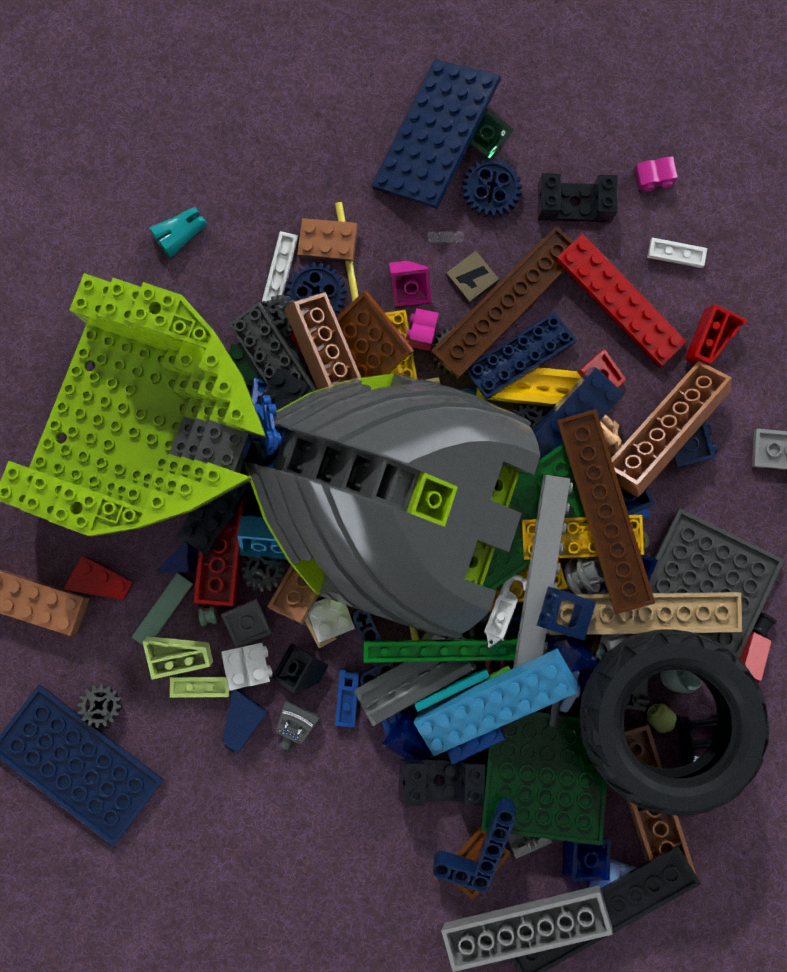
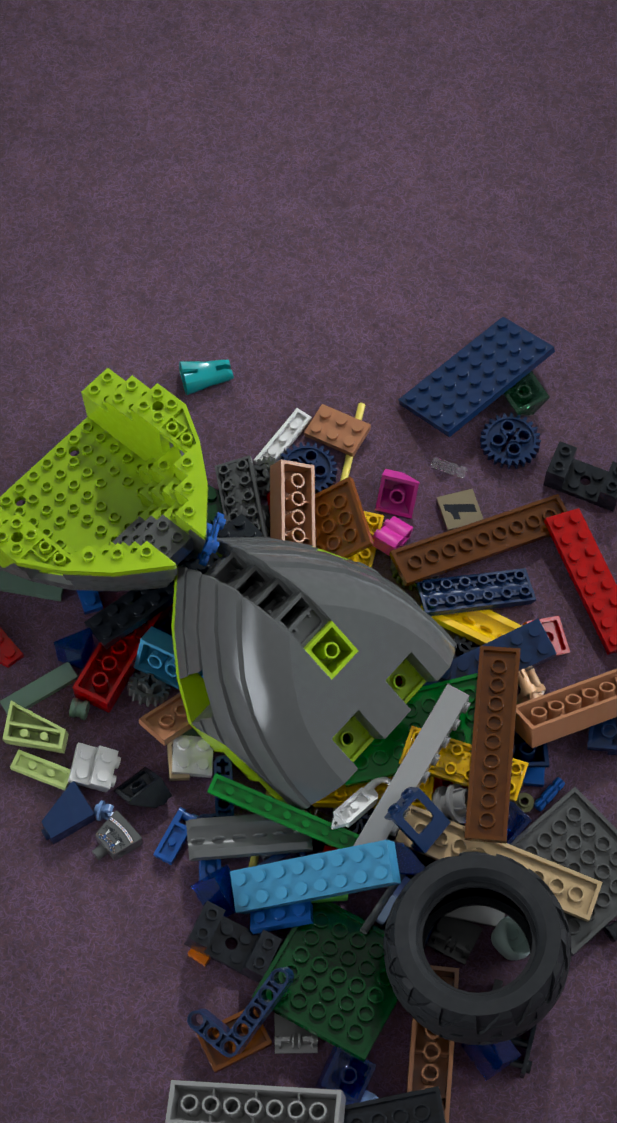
camera: 25 degrees right, 20 degrees down
dark grey plate [221,597,272,648] -> none
teal tile [414,668,490,712] -> none
yellowish green head [647,703,676,733] -> none
slope [739,632,772,684] -> none
none -> medium blue plate [94,800,114,821]
none -> blue axle [534,777,565,811]

